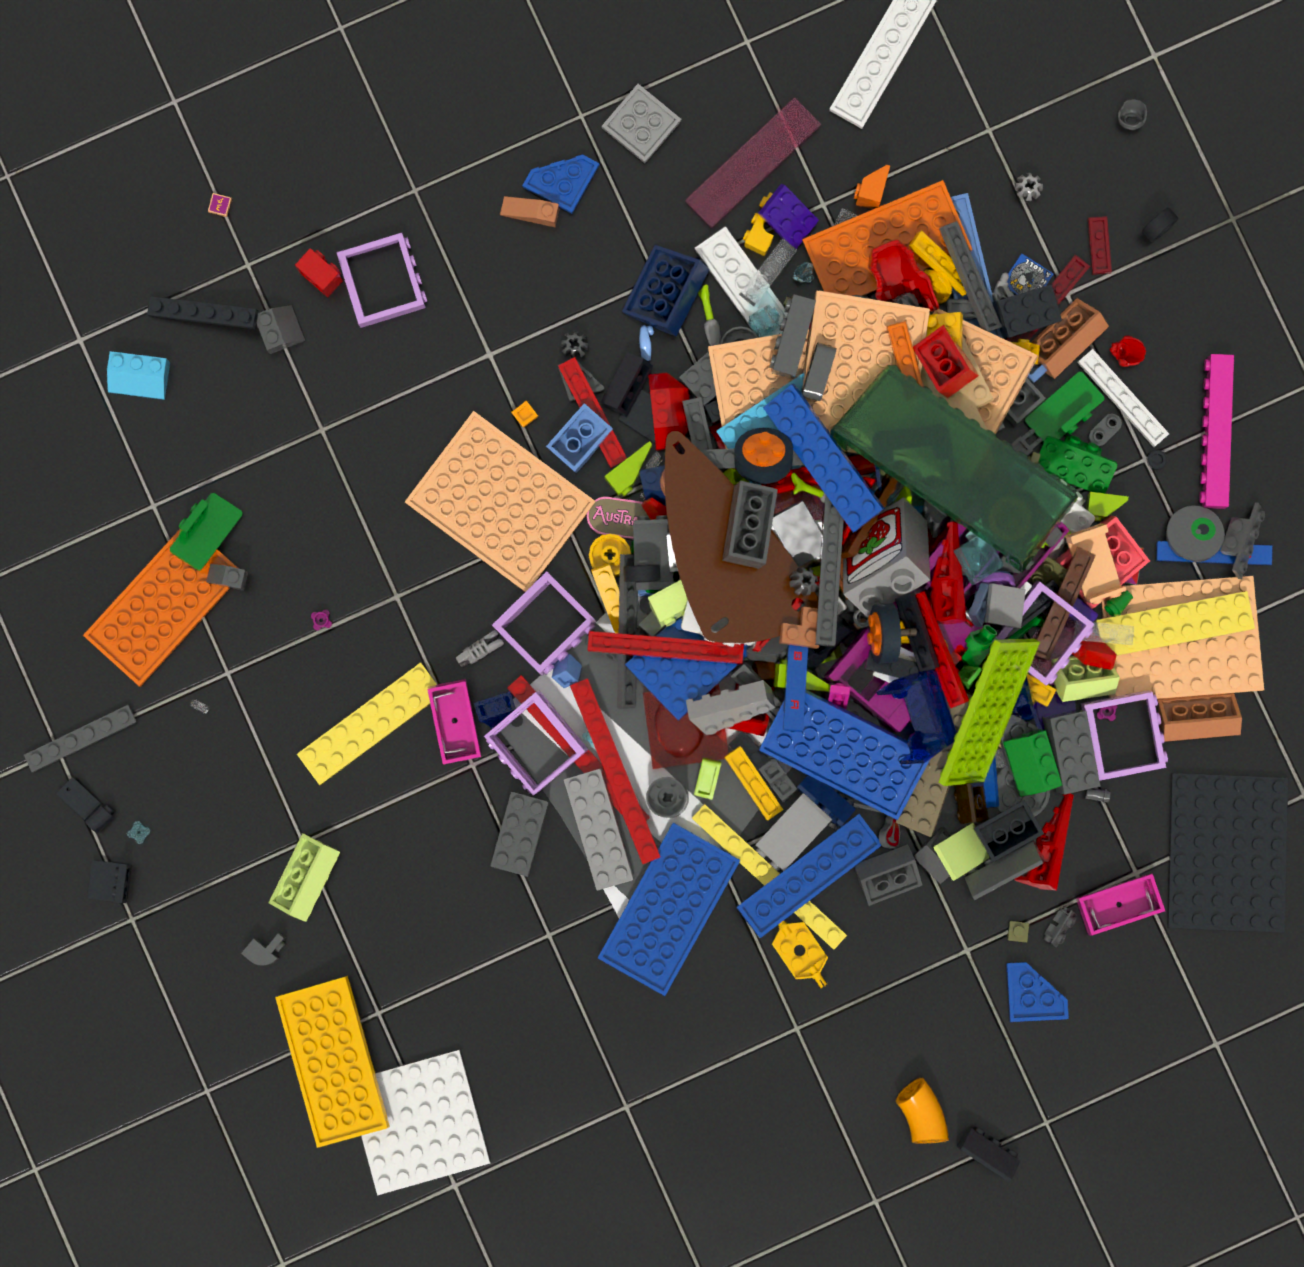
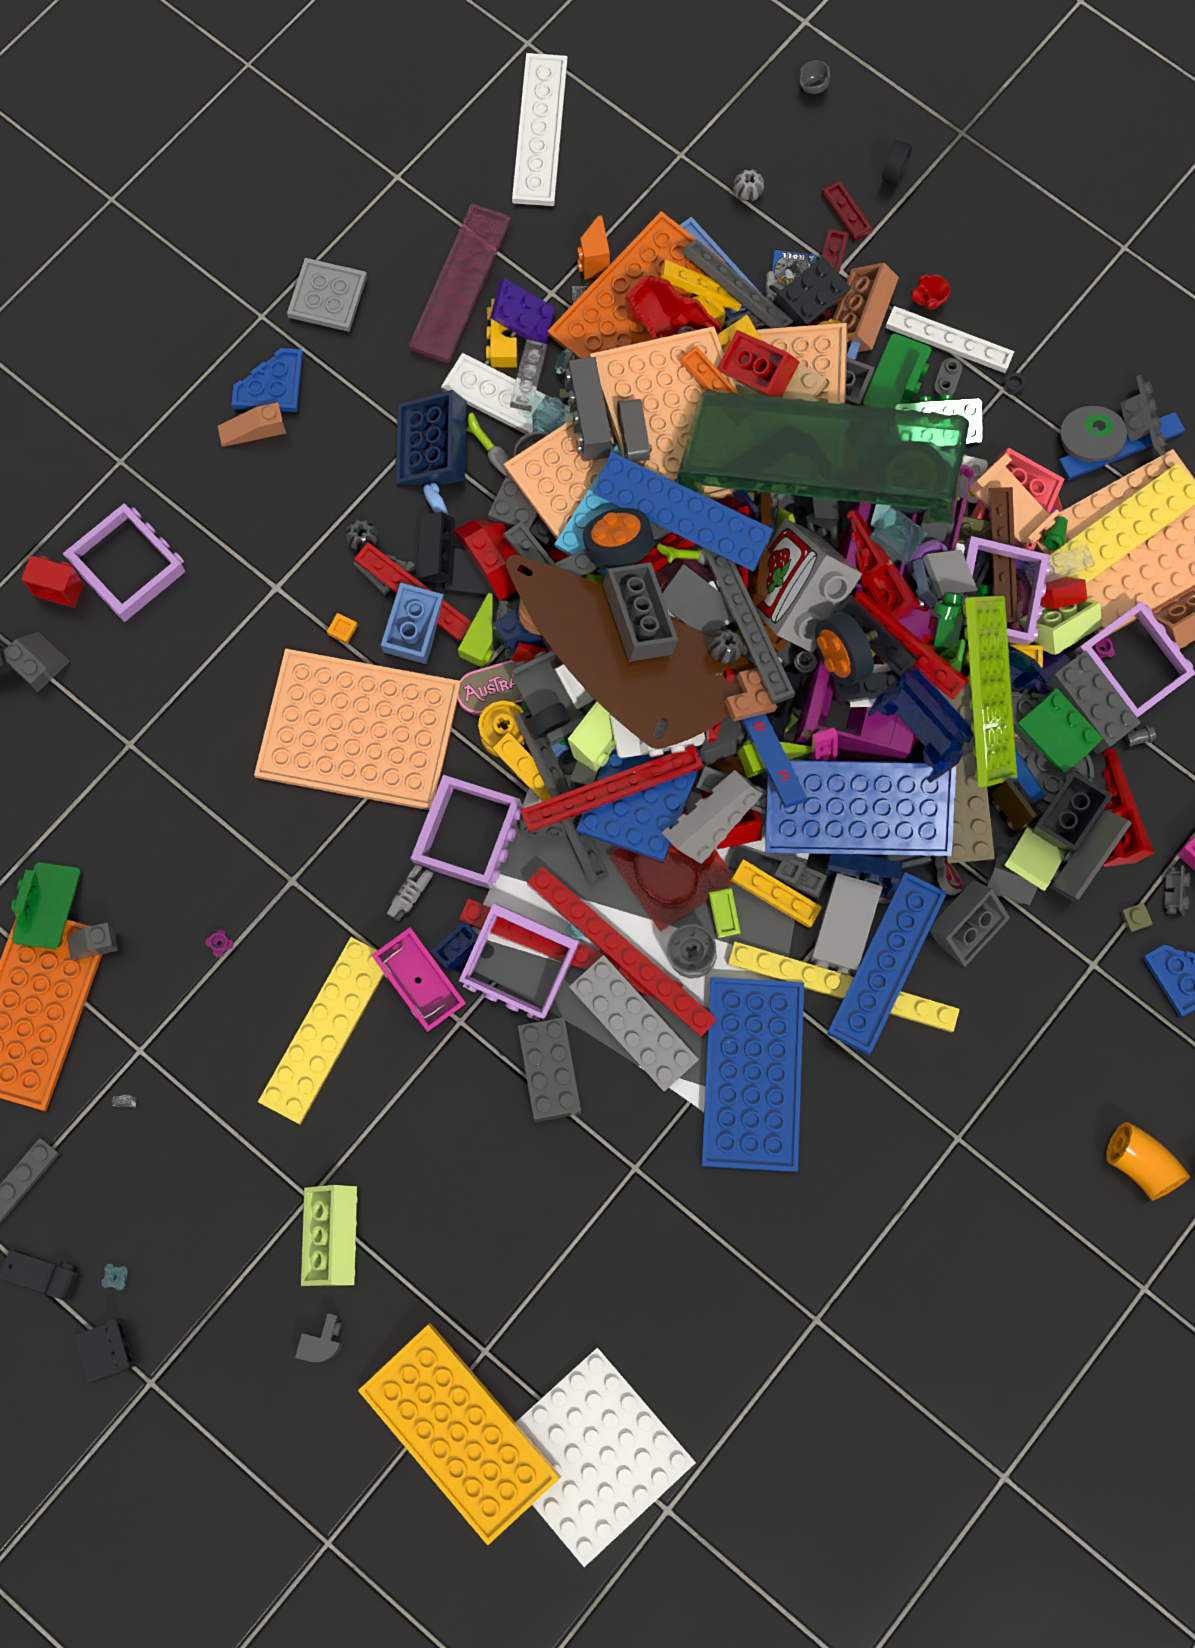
camera: 30 degrees left, 10 degrees down
medium blue panel [552,654,582,688] -> none
yellow plate [772,921,828,989] -> none
lime slope [1086,492,1128,522] -> none
dark pink brick [1199,354,1234,509] -> none

